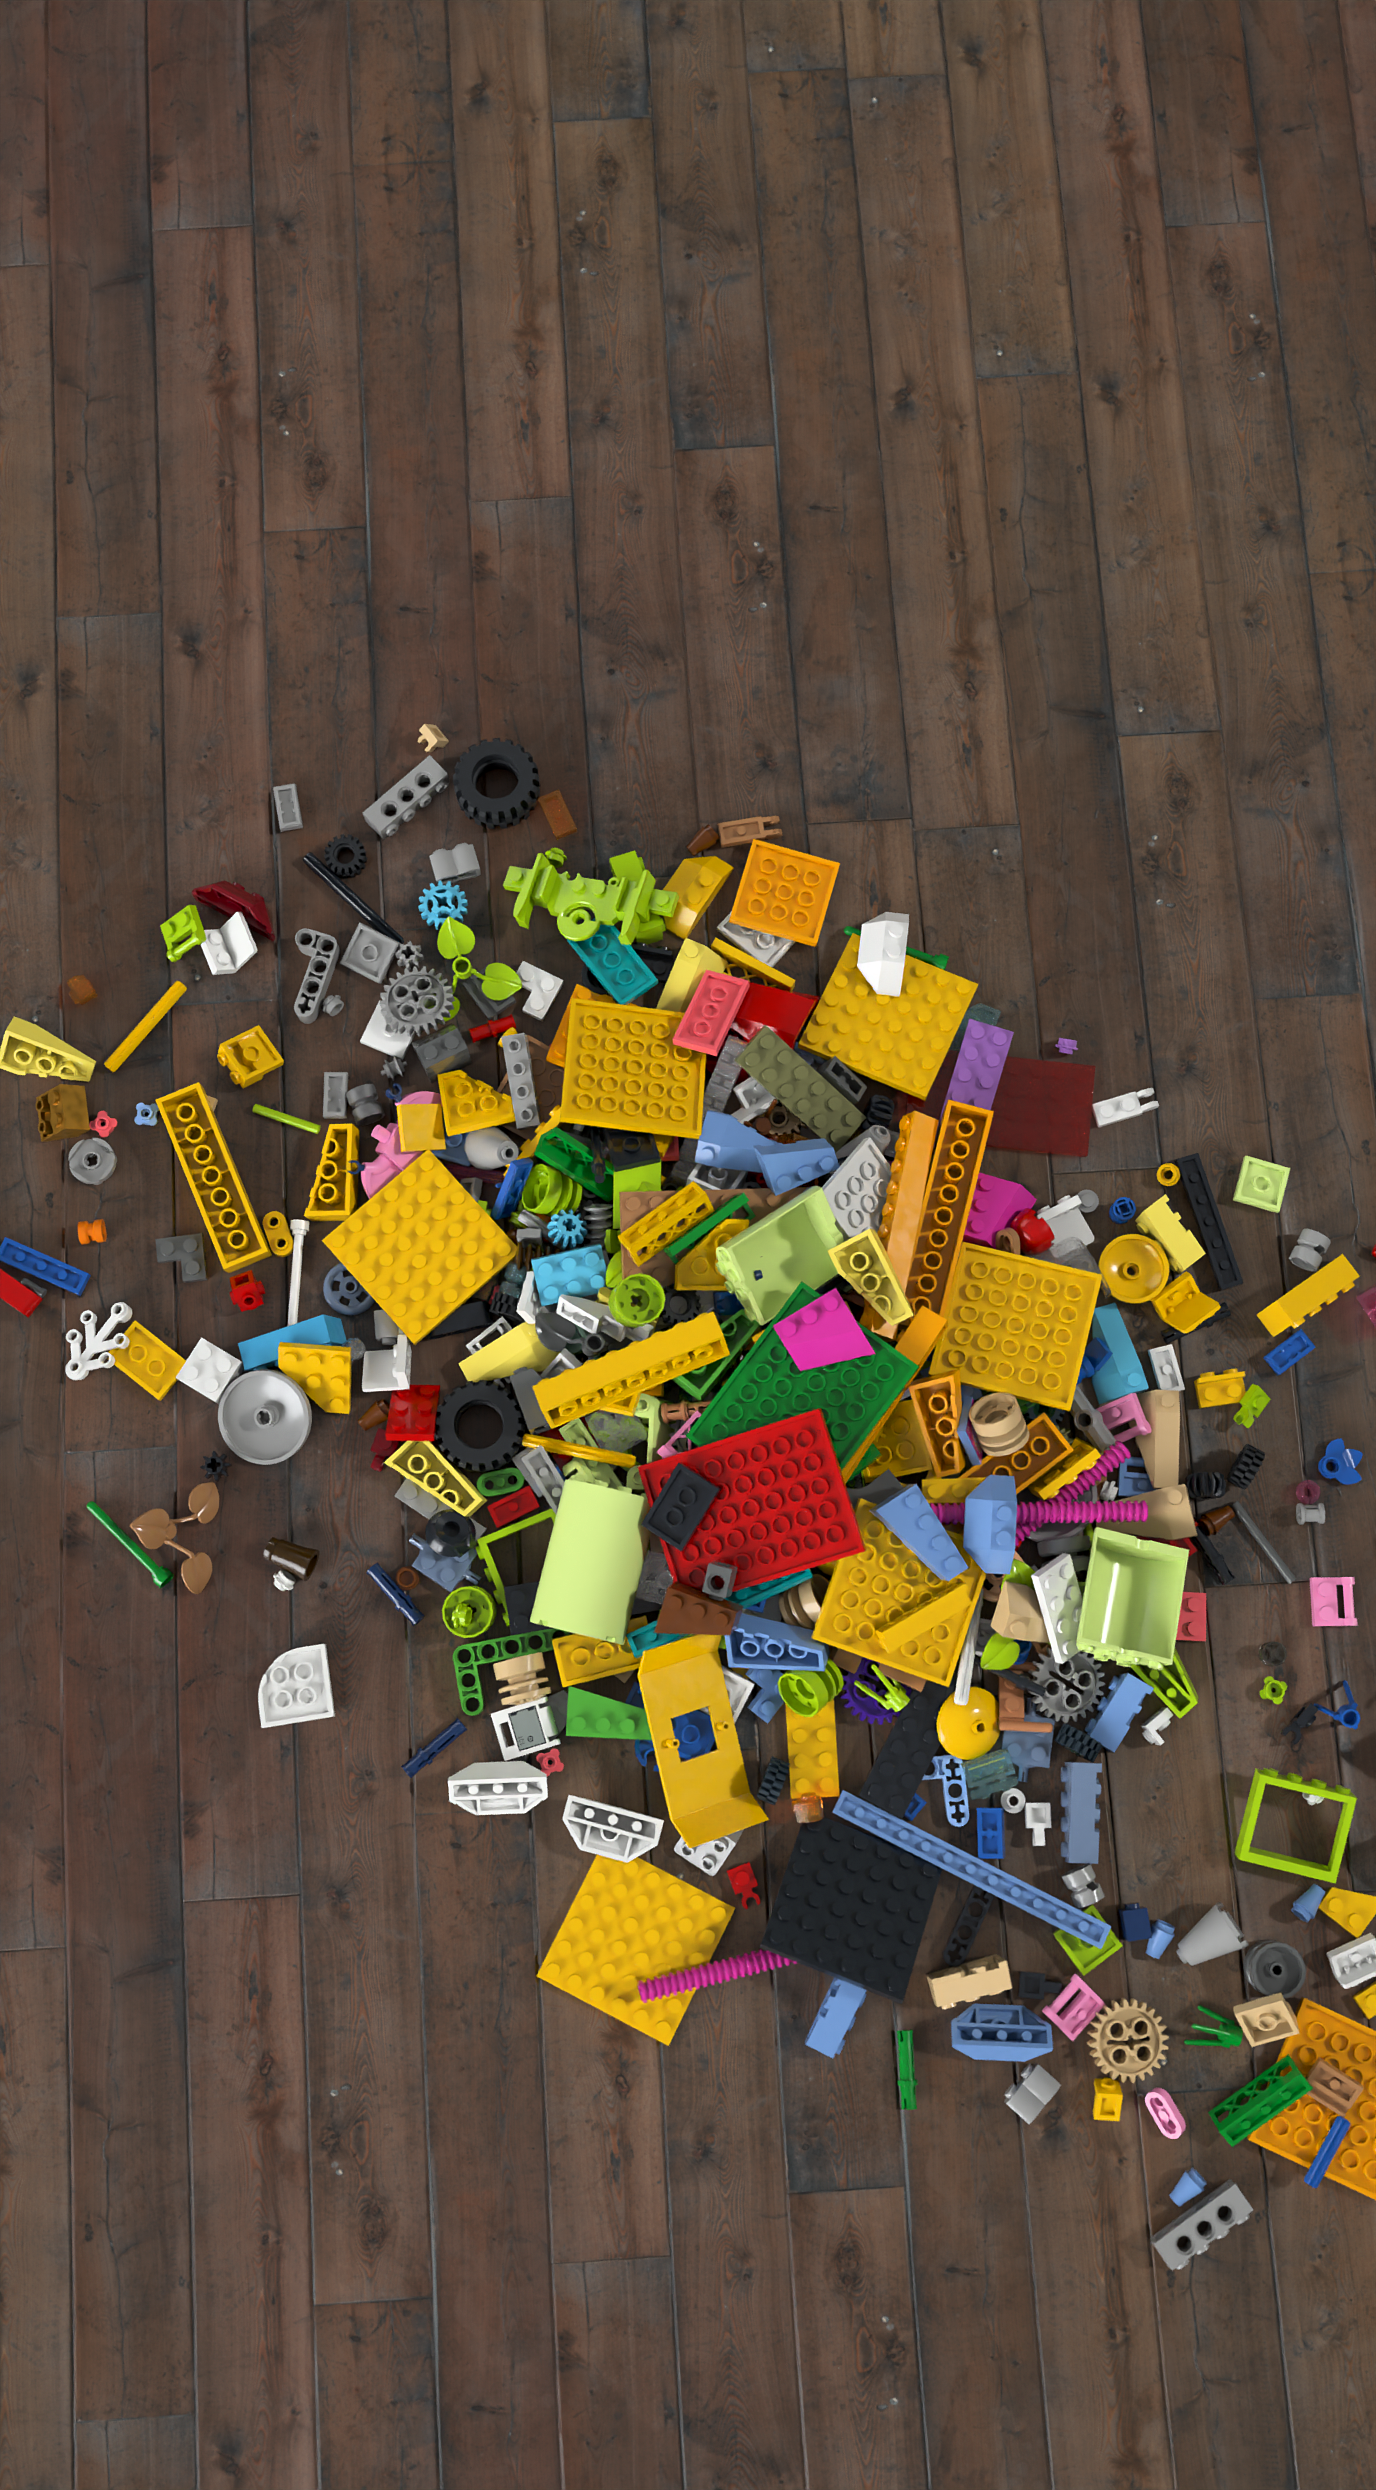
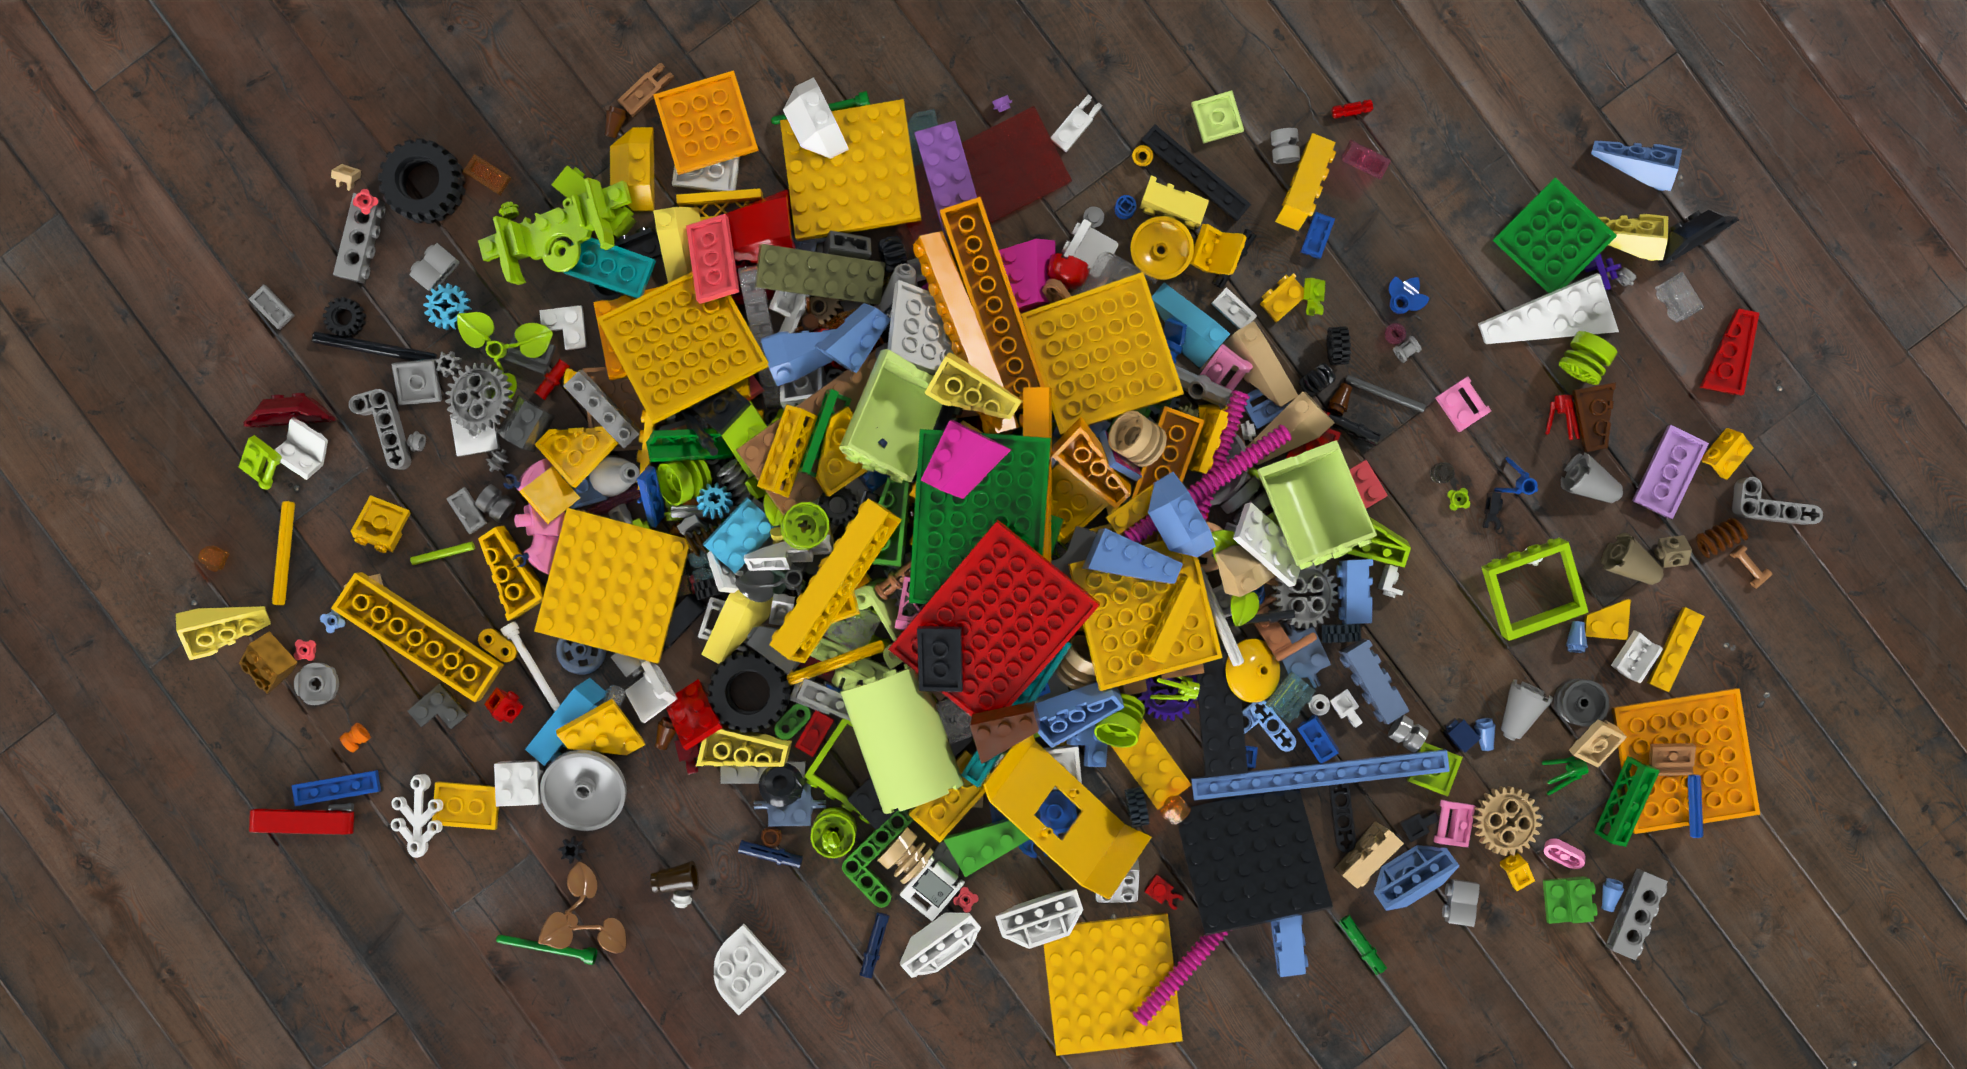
camera: 30 degrees left, 10 degrees up
dark grey brick [702,1561,738,1601] -> none
none -> coral plate [353,189,379,215]
none -> bright green plate [1543,876,1597,924]

